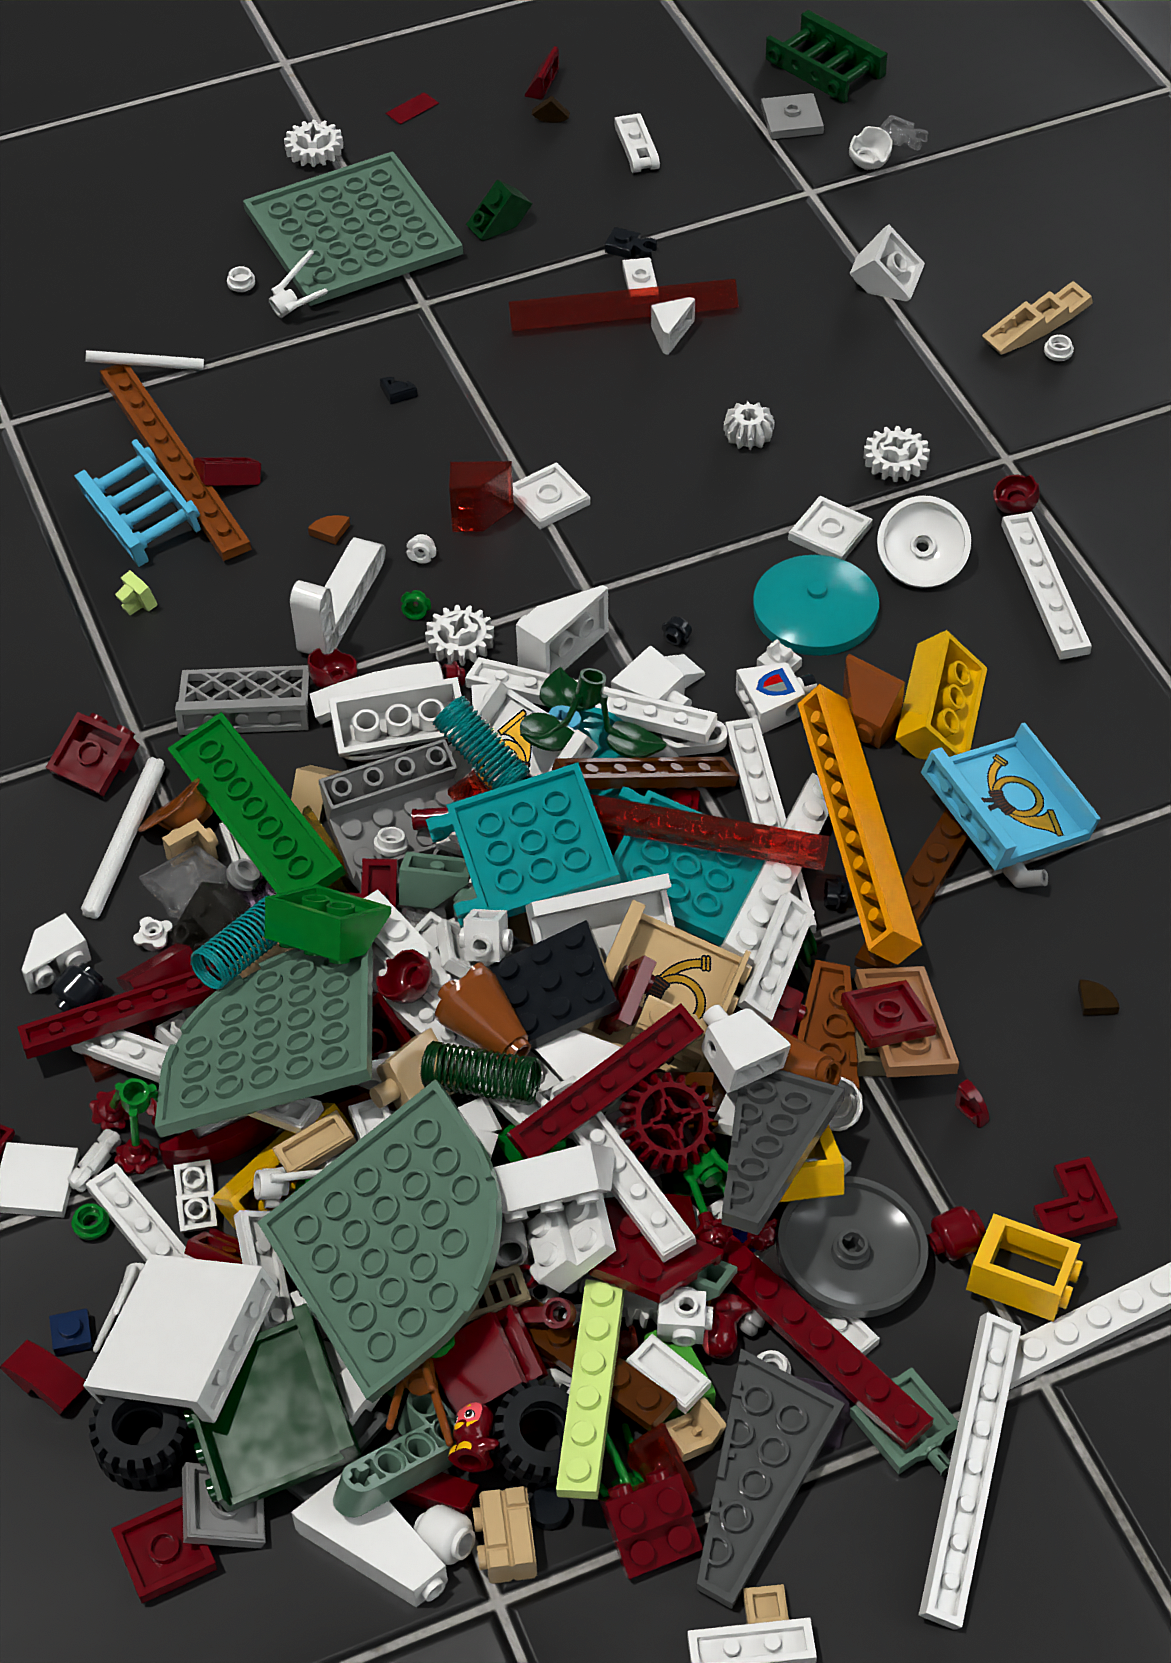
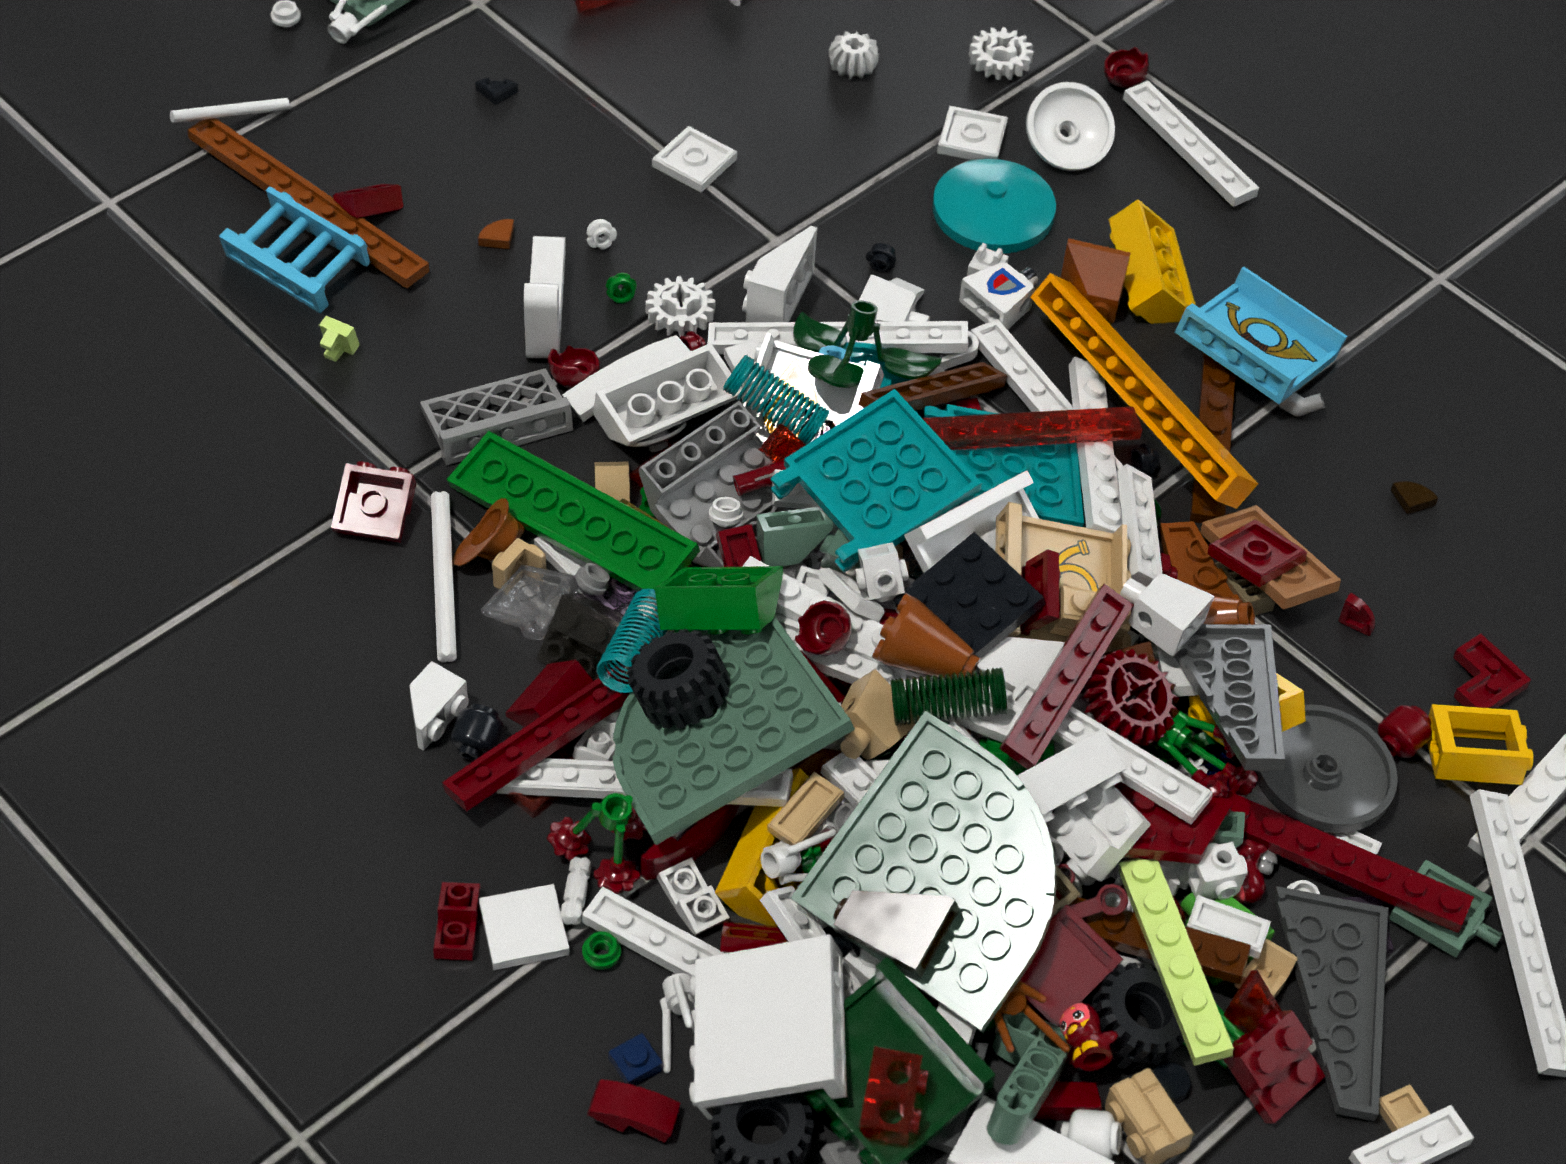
camera: 25 degrees left, 0 degrees up
white plate [133,917,173,951] -> none
clear red slope [449,461,514,532] -> none
none -> black tyre [627,629,730,729]
none -> slope [833,890,960,977]
none -> clear red brick [859,1046,929,1146]

